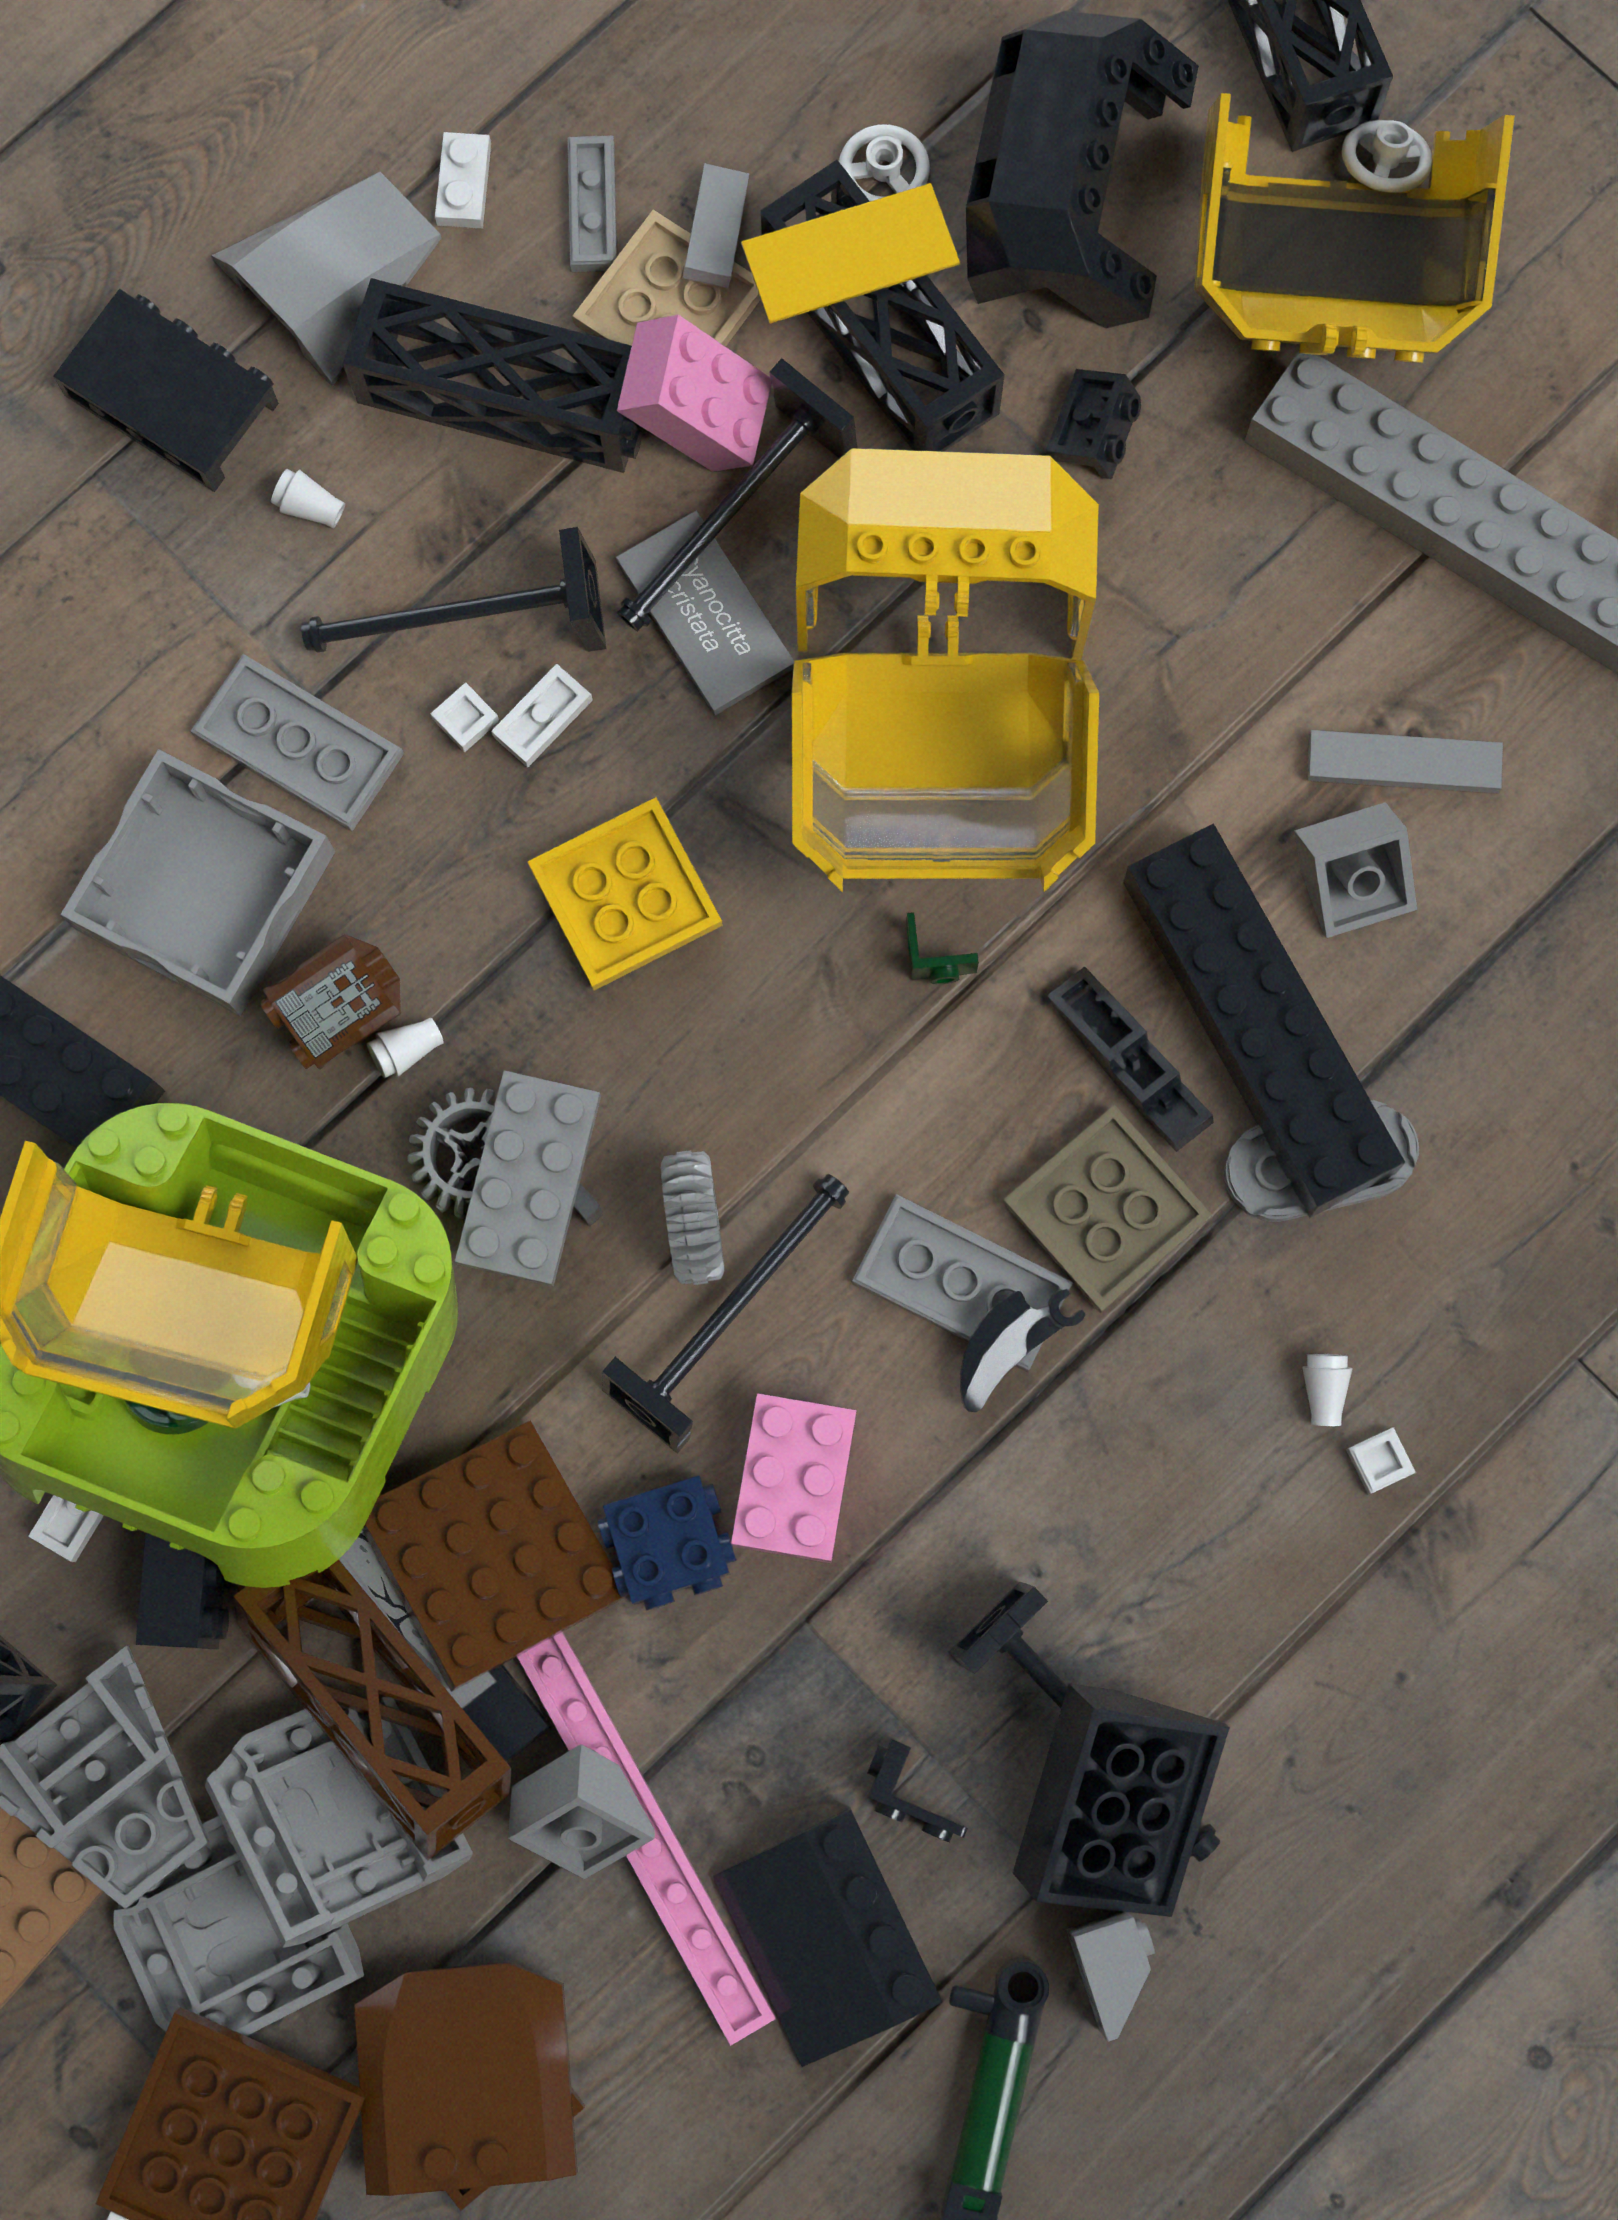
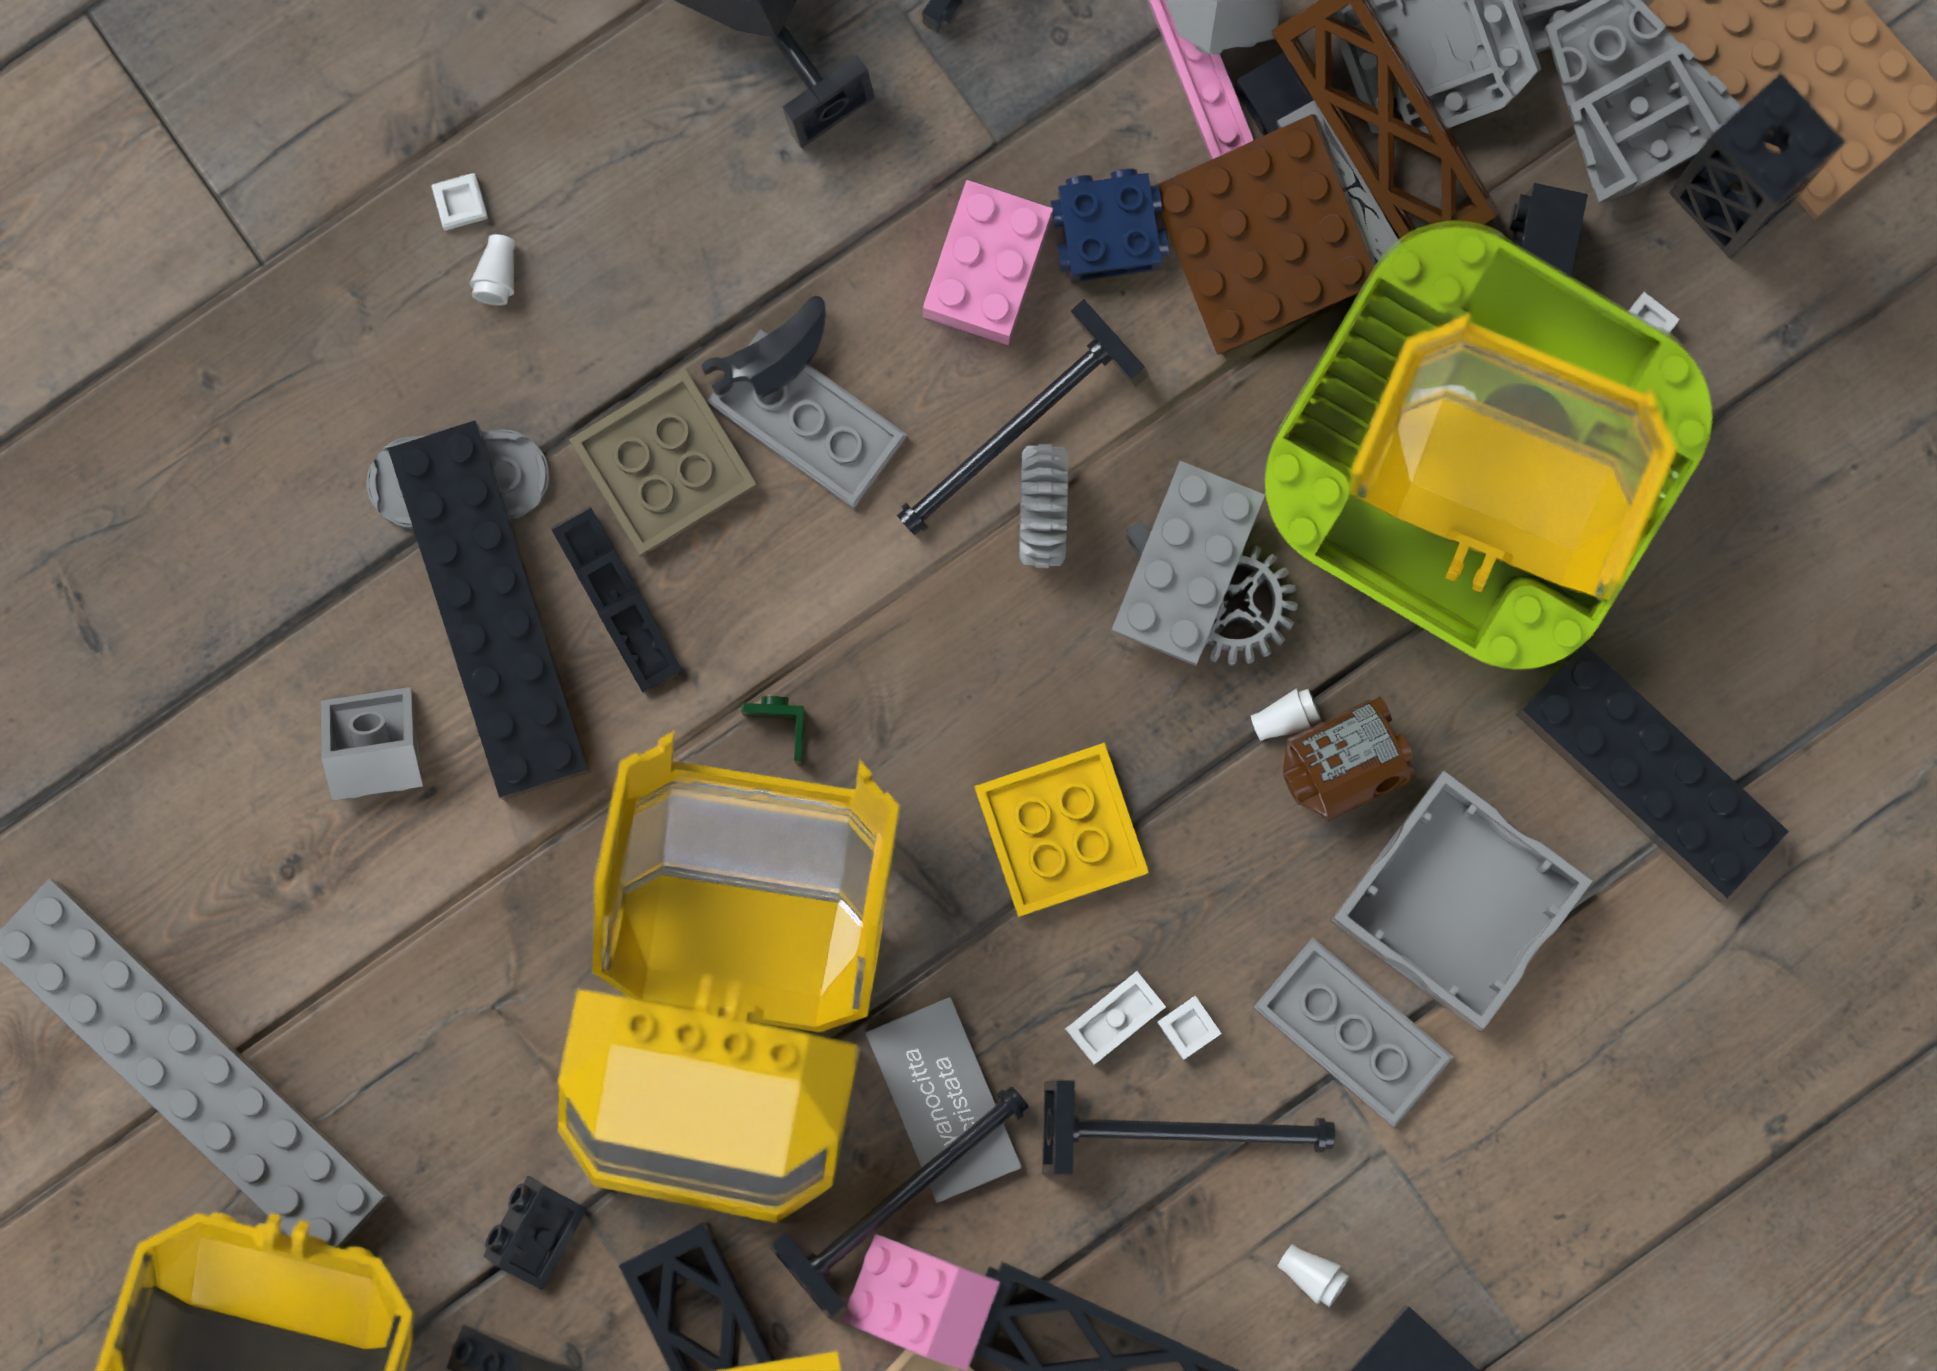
camera: 175 degrees left, 5 degrees up
light grey tile [1307,730,1503,793] -> none

